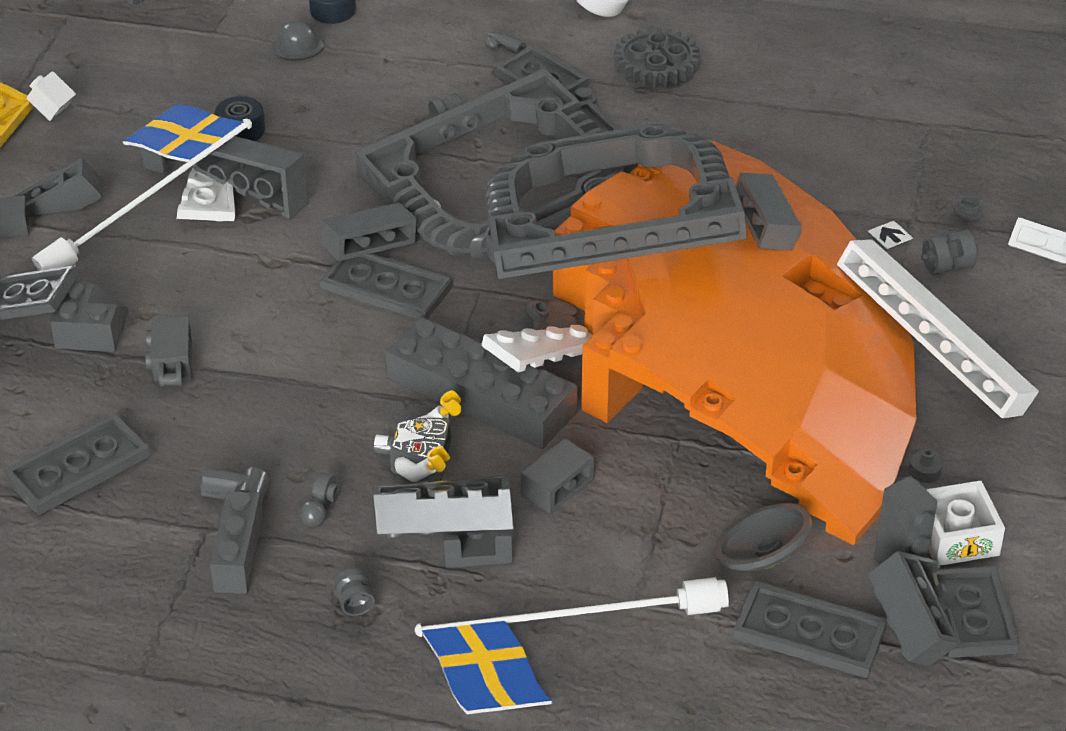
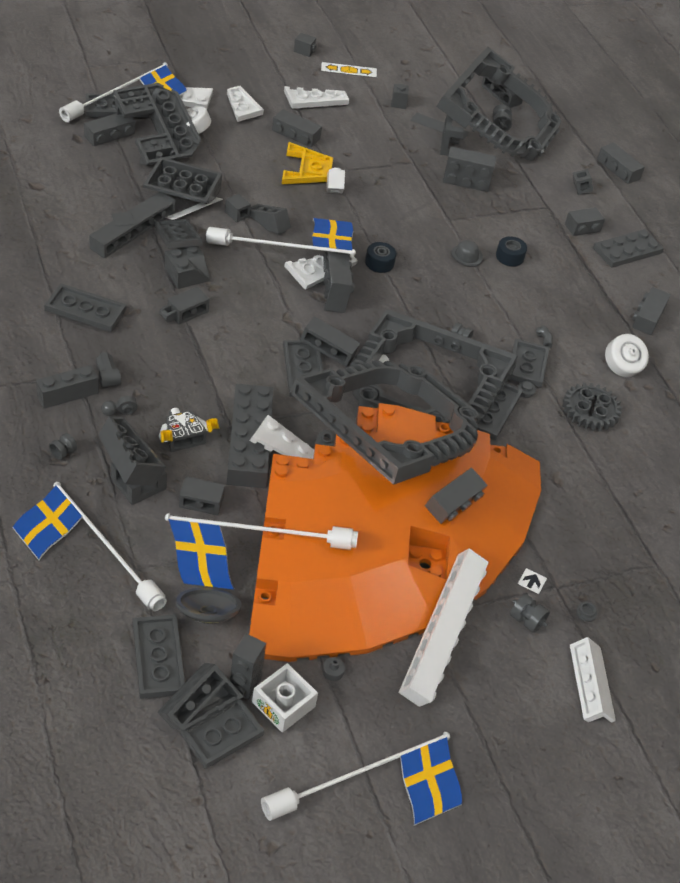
camera: 50 degrees right, 5 degrees up
none -> flag [165,513,358,590]

